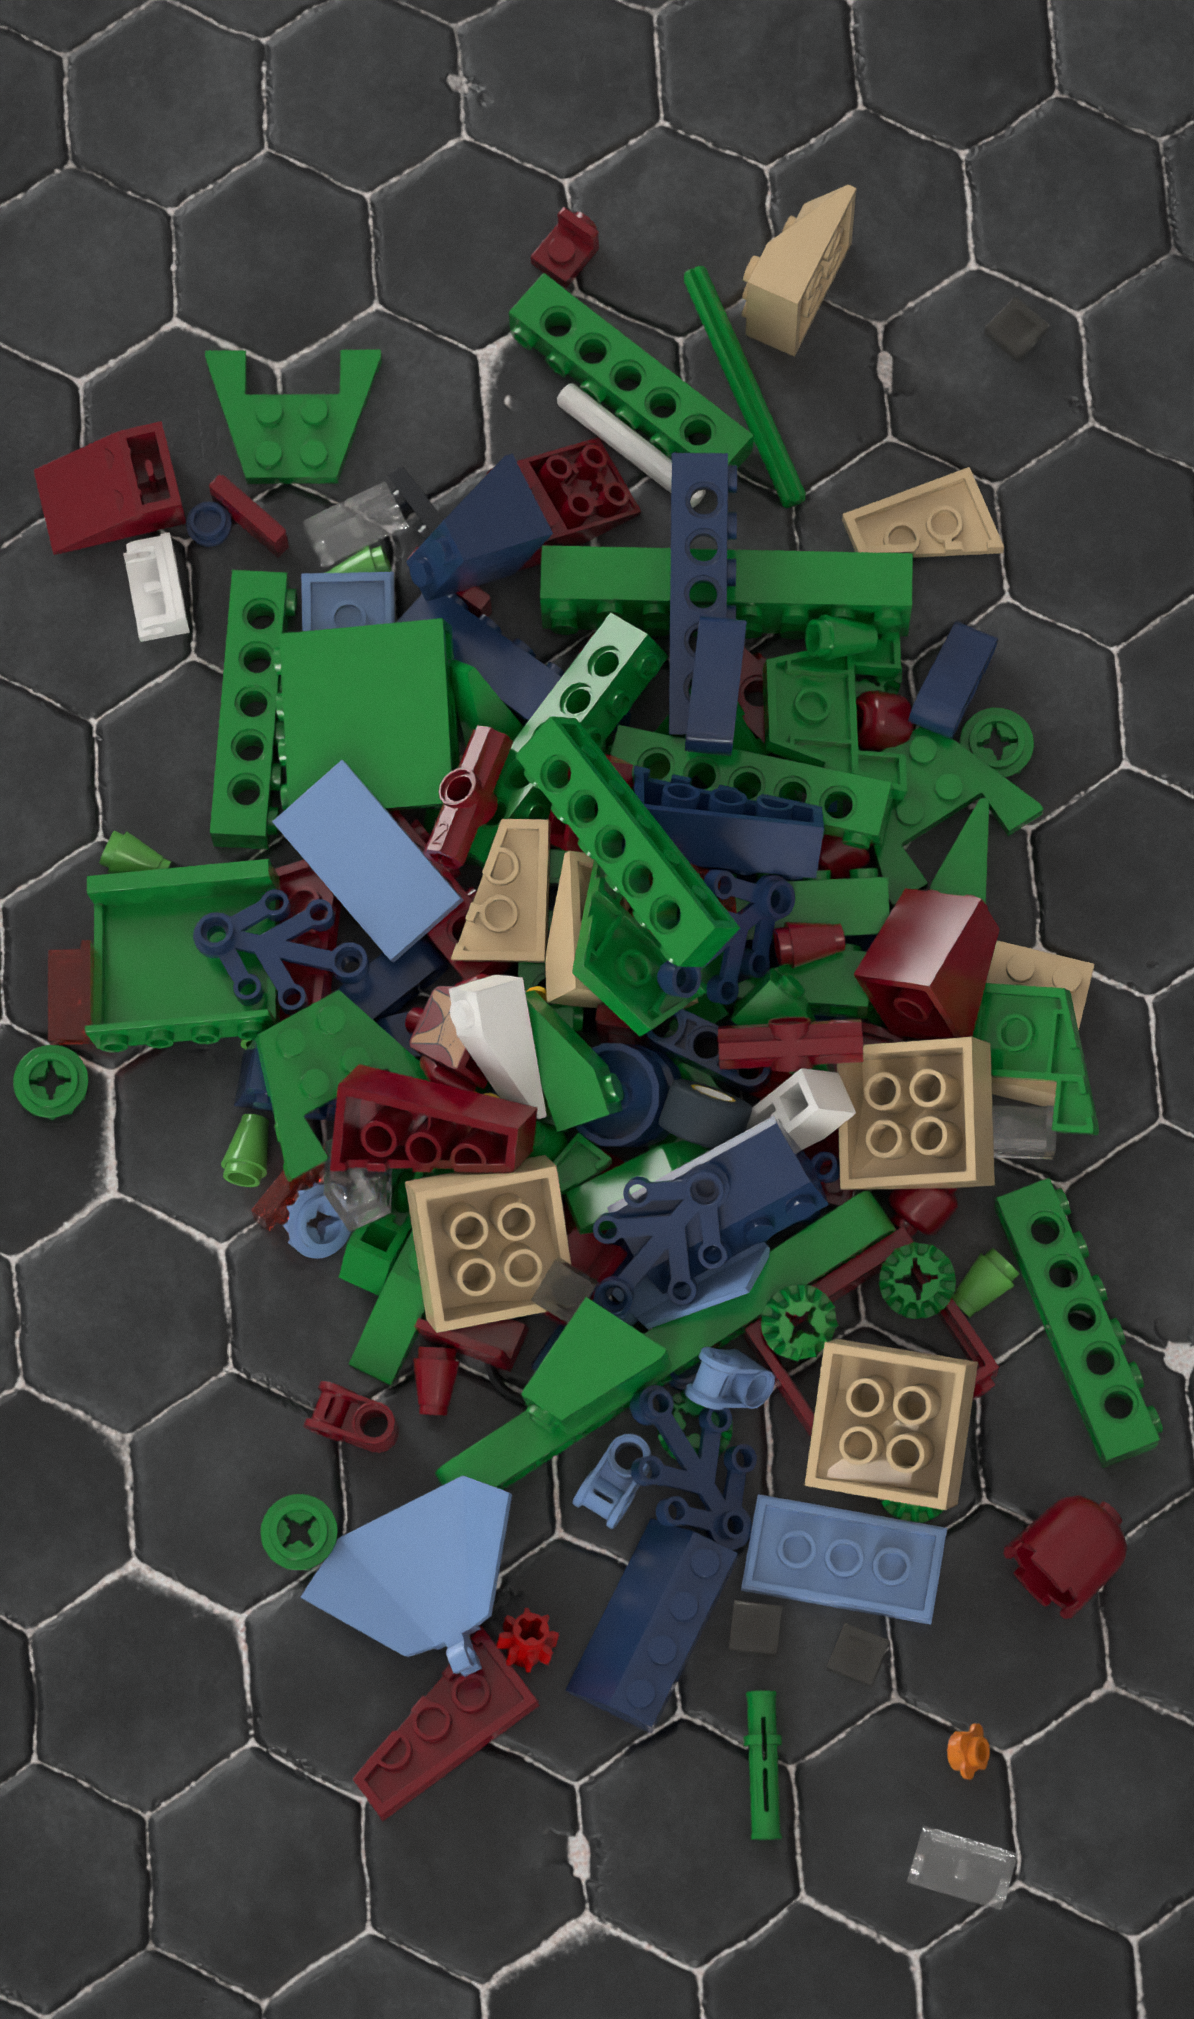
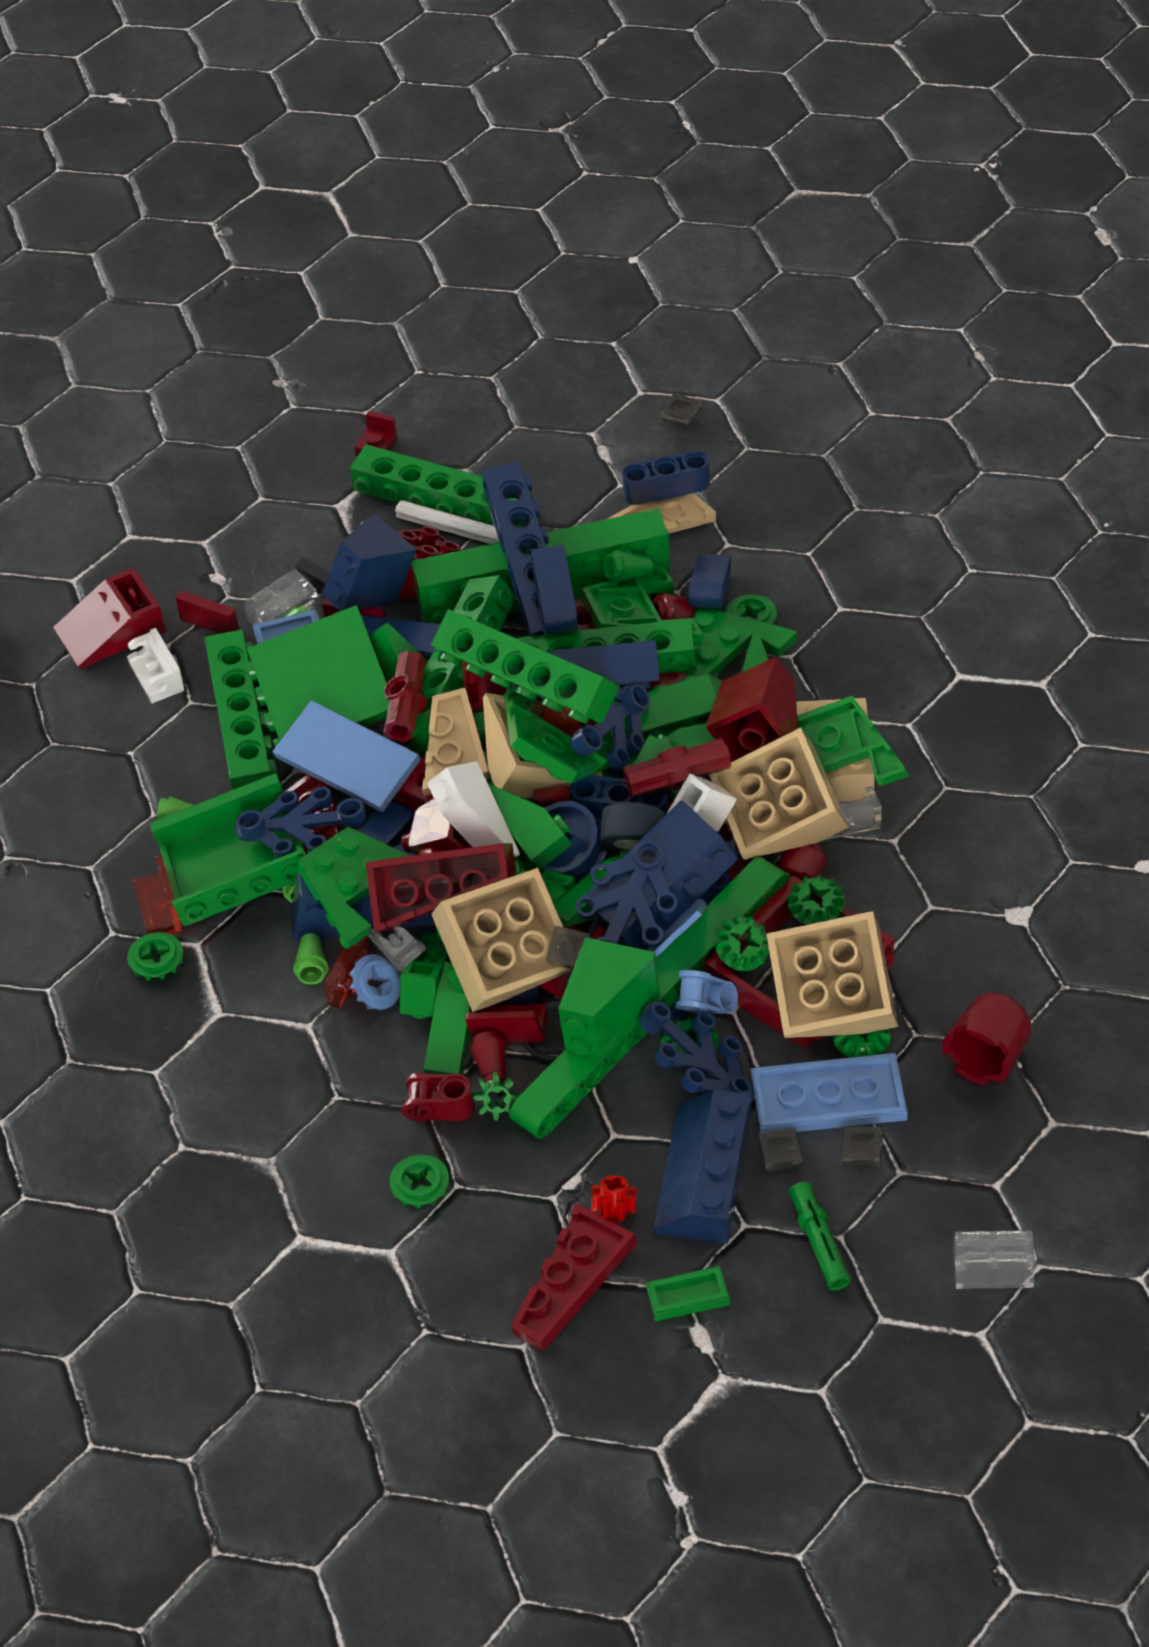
camera: 15 degrees left, 25 degrees down
dark blue plate [186,502,232,547] -> none
green wing [205,350,382,484] -> none
medium blue panel [300,1476,512,1677] -> none
medium blue piece [572,1434,651,1529] -> none
green axle [684,266,806,508] -> none
tan slope [742,185,856,357] -> none
dark red cone [773,922,845,969] -> none
orange plate [947,1723,990,1780] -> none
bright green cone [952,1248,1019,1318] -> none
green brick [994,1178,1163,1468] -> none
none -> green gear [472,1072,519,1120]
none -> dark blue beam [622,450,710,505]
none -> green tile [646,1266,730,1322]

